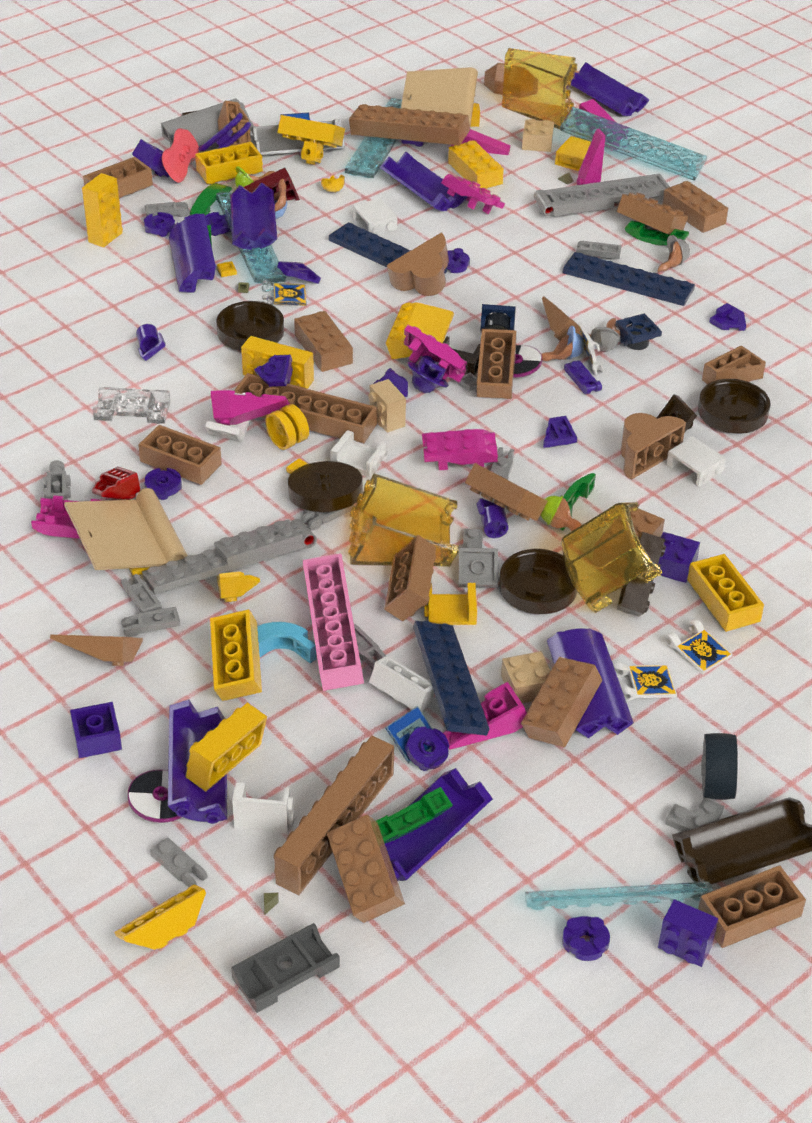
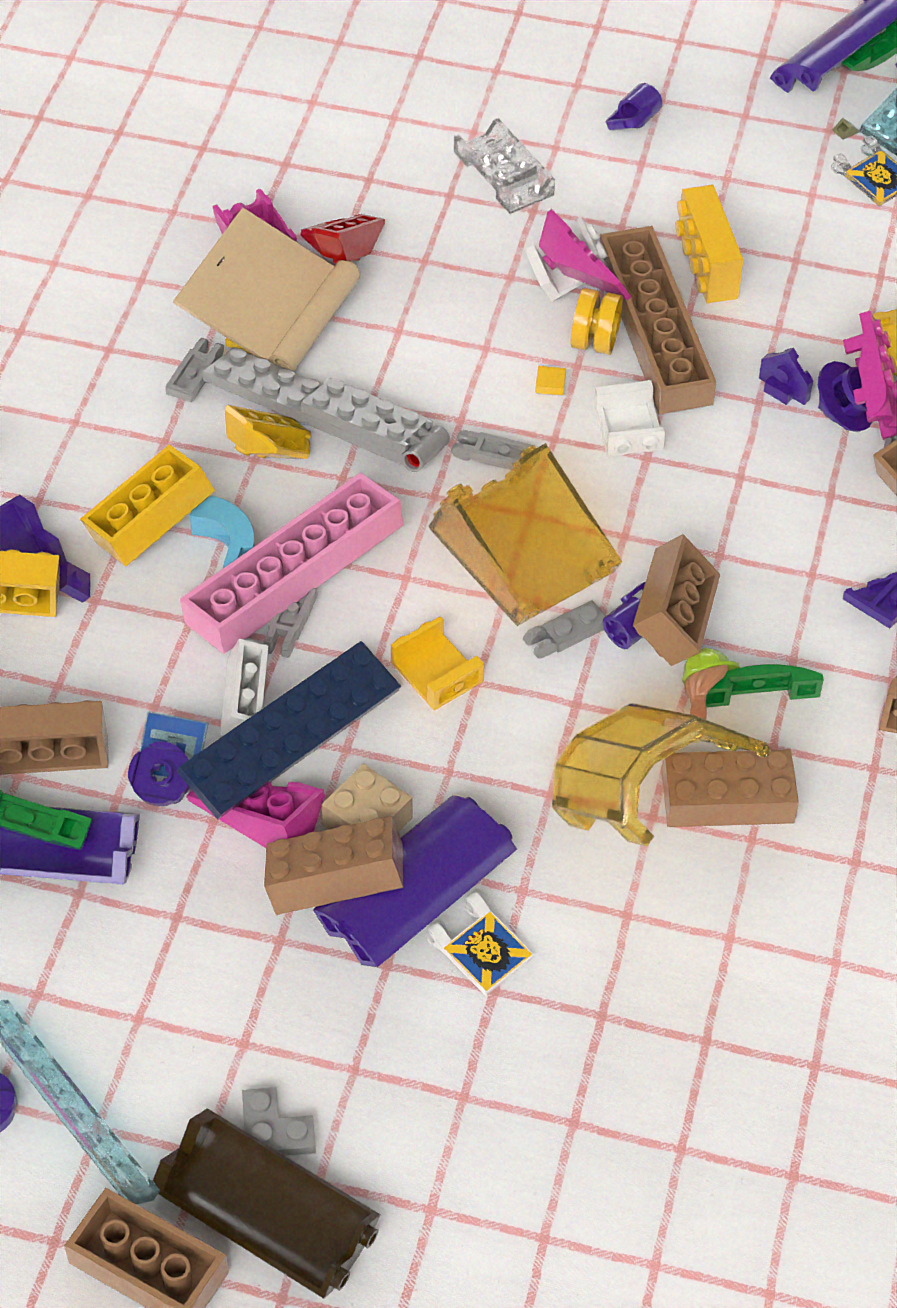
camera: 55 degrees right, 10 degrees up
light grey brick [43,460,71,500] -> none
medium nougat wedge [50,634,143,666] -> none
light grey hinge [121,607,180,637] -> none
medium nougat brick [138,425,222,485] -> none
dark purple plate [144,468,182,500] -> none
dark brown piece [216,301,284,351] -> none
yellow tile [217,261,237,277] -> none
dark purple plate [254,355,293,387] -> none
dark brown brick [288,461,363,512] -> none
medium nougat brick [294,311,353,372] -> none
tan brick [368,379,406,433] -> none
medium nougat brick [384,535,436,621] -> none
dark pink piece [422,429,498,470] -> none
light grey plate [458,548,498,588] -> none
light grey hinge [491,447,514,480] -> none
dark brown brick [499,549,579,614] -> none
dark brown wedge [617,532,666,617] -> none
dark purple brick [658,532,700,583] -> none
dark purple brick [658,899,719,967] -> none
flag [665,618,733,674] -> none
yellow brick [687,554,764,632] -> none
black wheel [701,733,738,800] -> none

